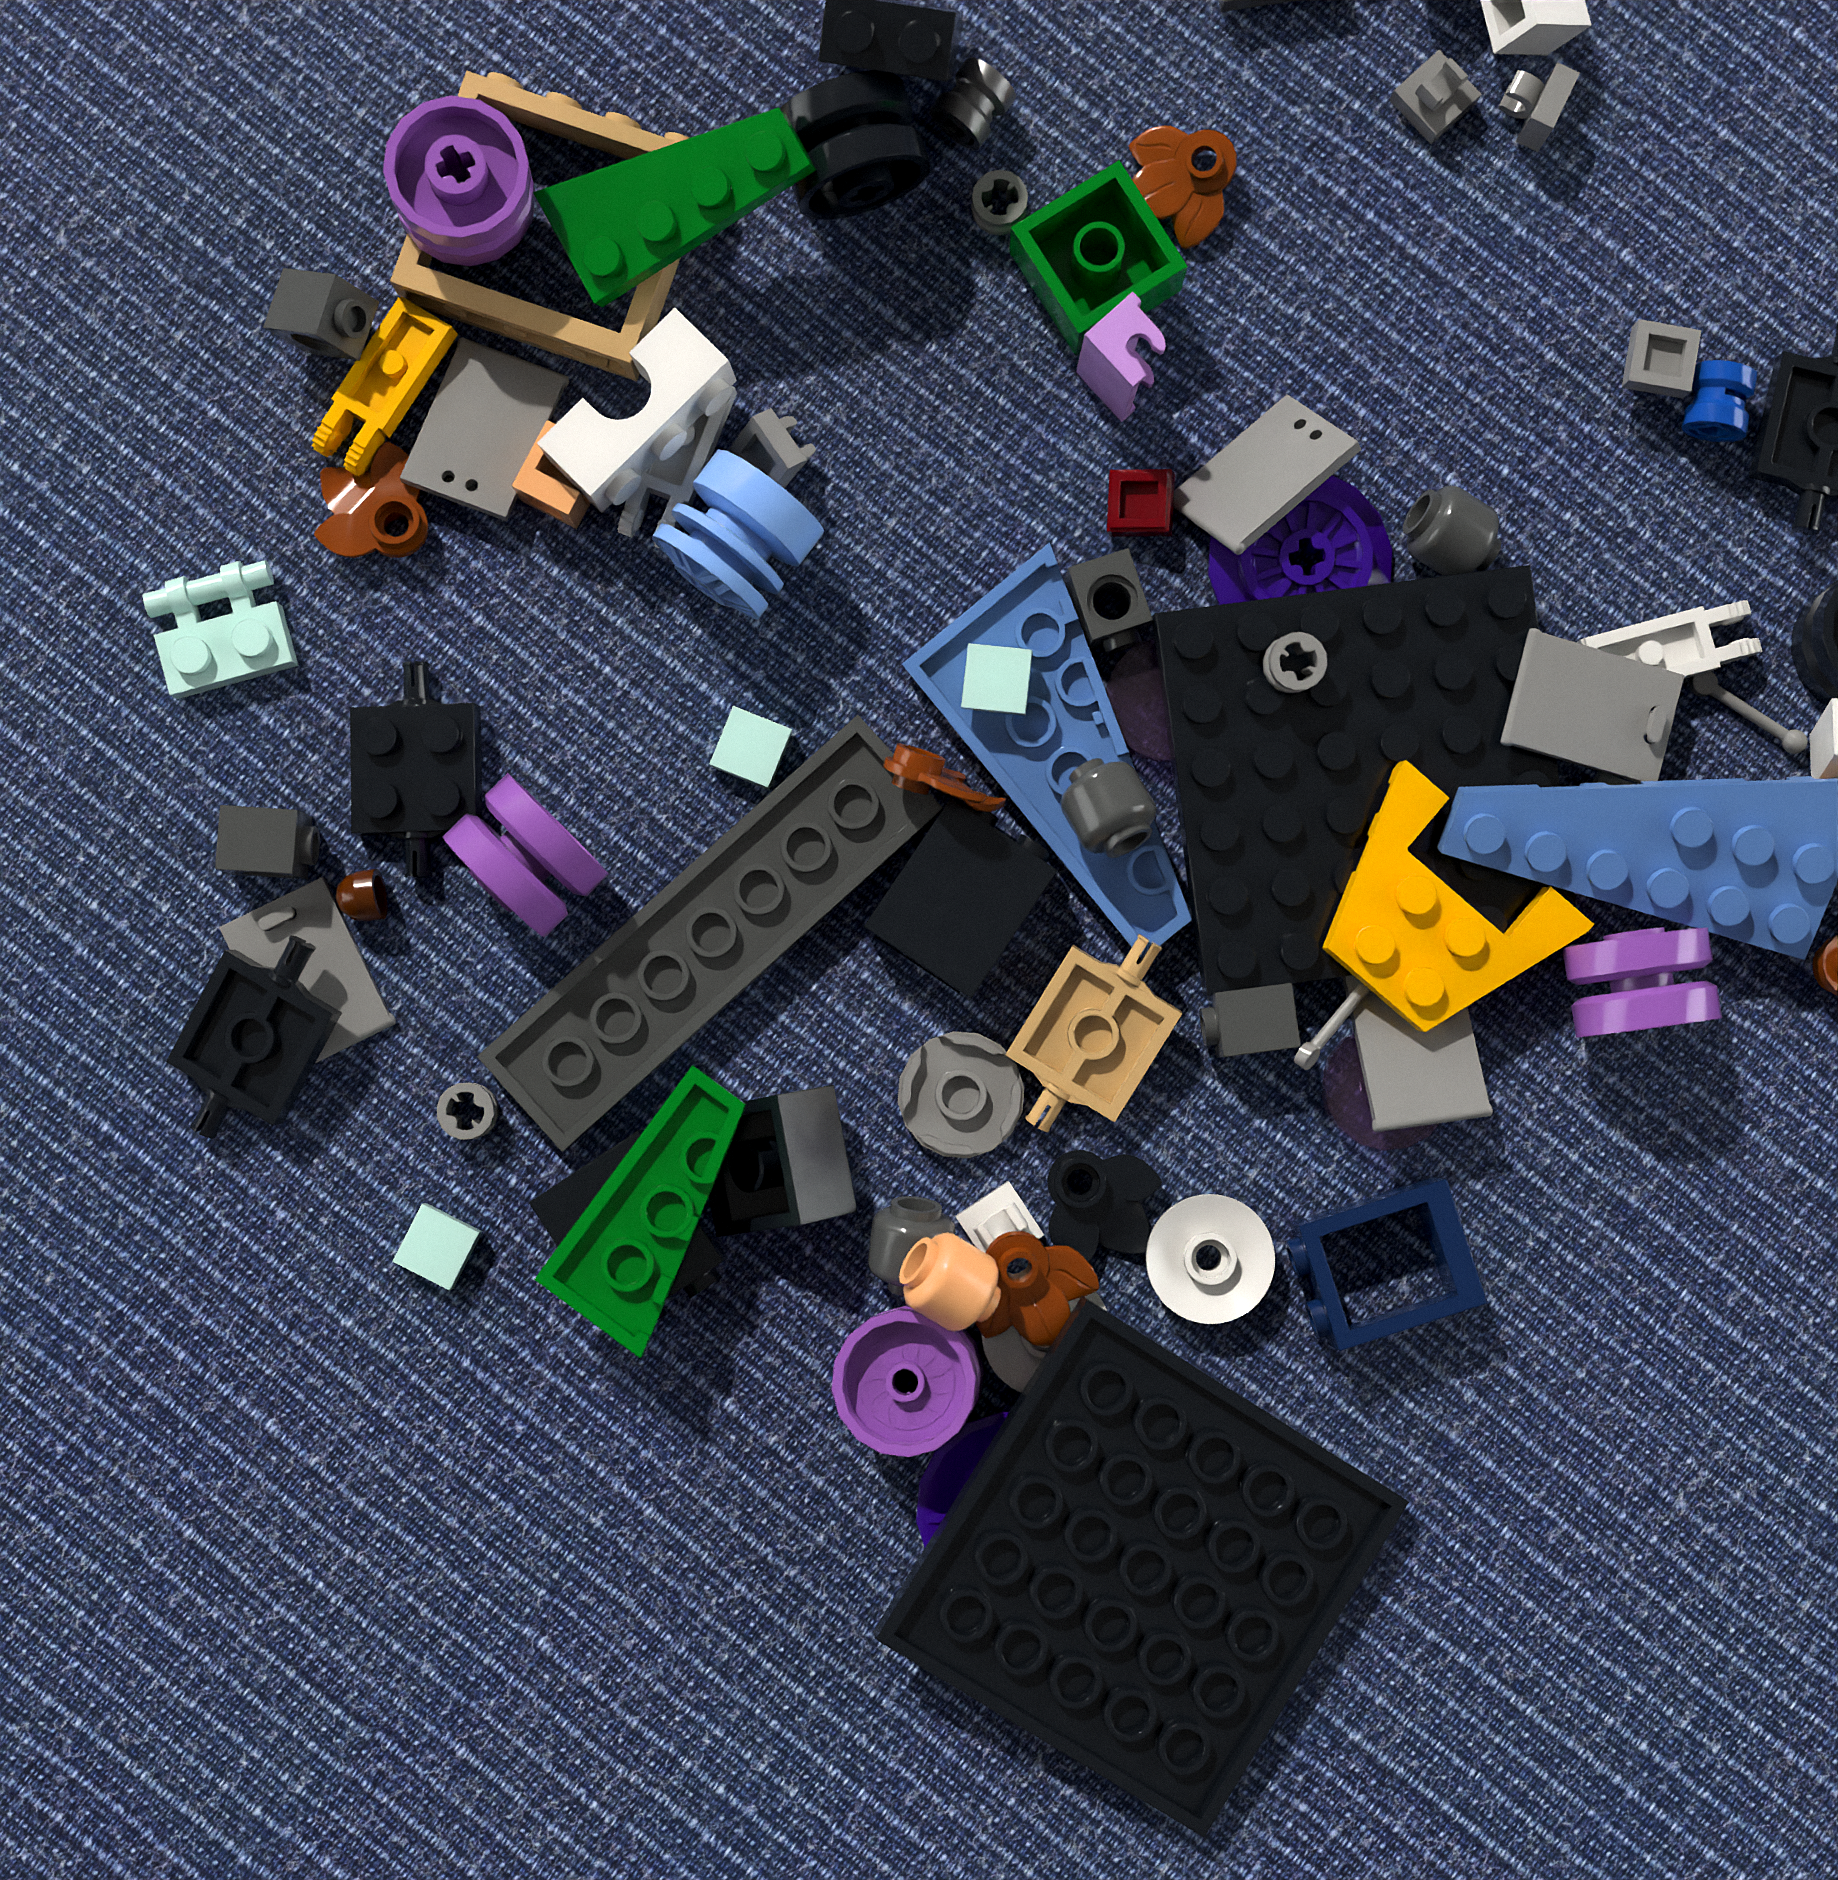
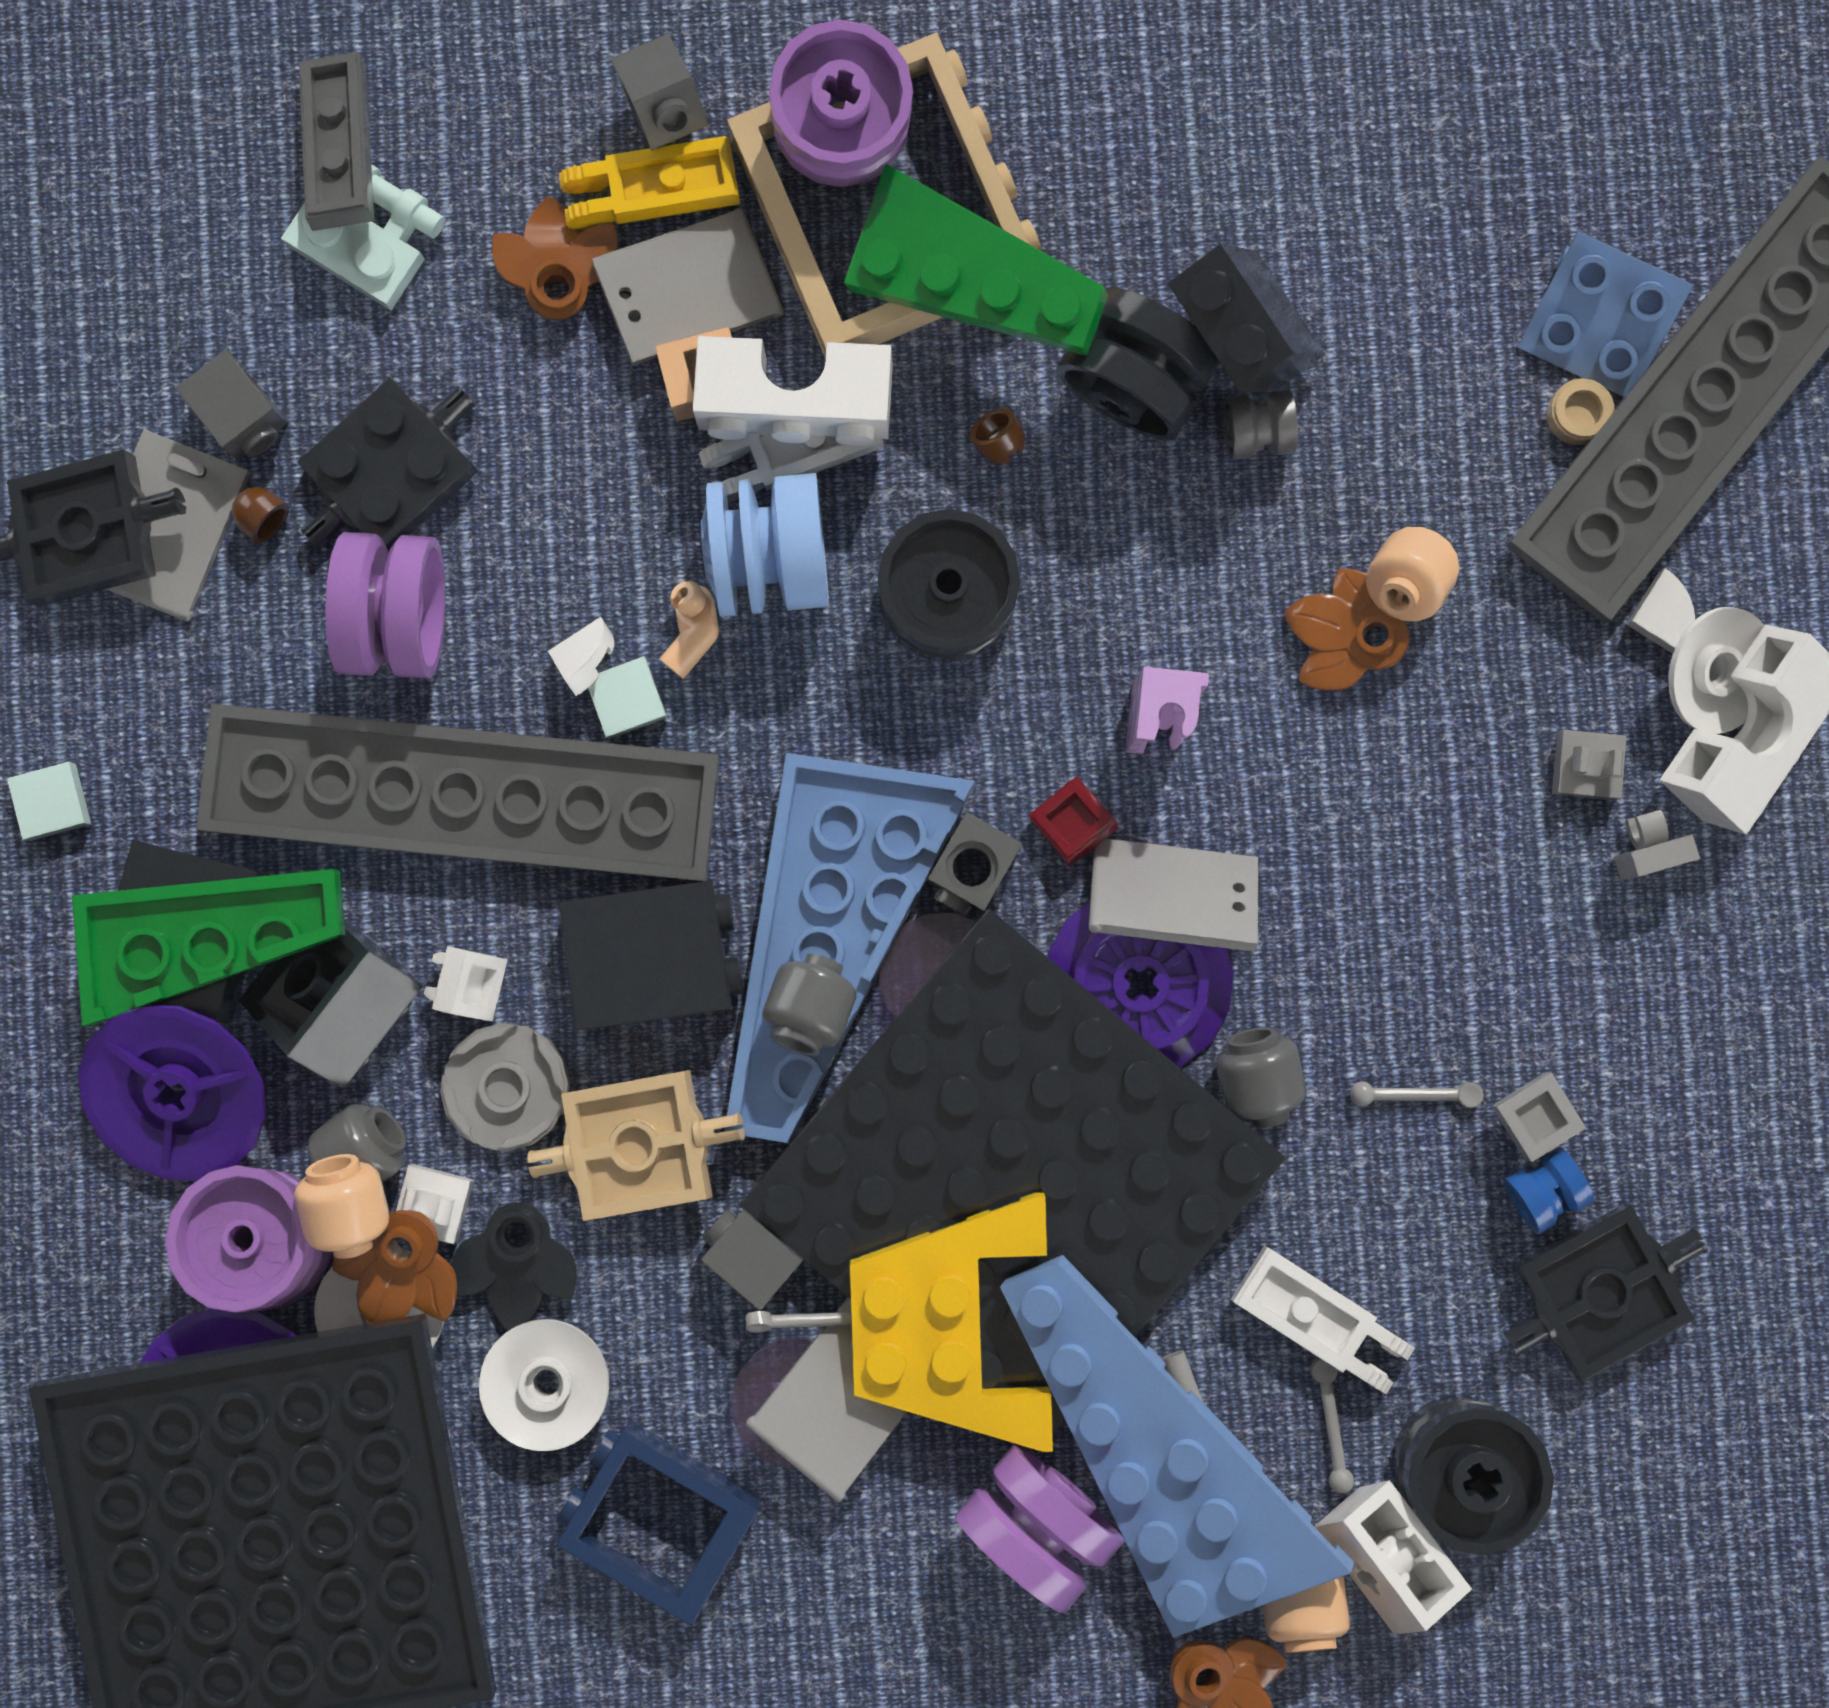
camera: 50 degrees right, 0 degrees up
light grey bush [437,1082,499,1140] -> none
light grey tile [729,408,816,489] -> none
dark orange plate [883,743,1006,812] -> none
light aqua tile [961,643,1033,716] -> none
light grey bush [971,170,1028,236] -> none
green brick [1009,160,1188,356] -> none
light grey bush [1263,632,1327,693] -> none
light grey container [1500,628,1684,783] -> none
none -> dark purple piece [78,1005,267,1181]
none -> dark grey tile [299,52,374,231]
none -> white tile [424,946,507,1022]
none -> white tile [548,617,614,696]
none -> light nougat arm [659,581,719,679]
none -> black wheel [878,509,1020,663]
none -> reddish brown hinge [970,408,1026,465]
none -> light grey hinge [1350,1081,1484,1108]
none -> light nougat head [1365,527,1460,621]

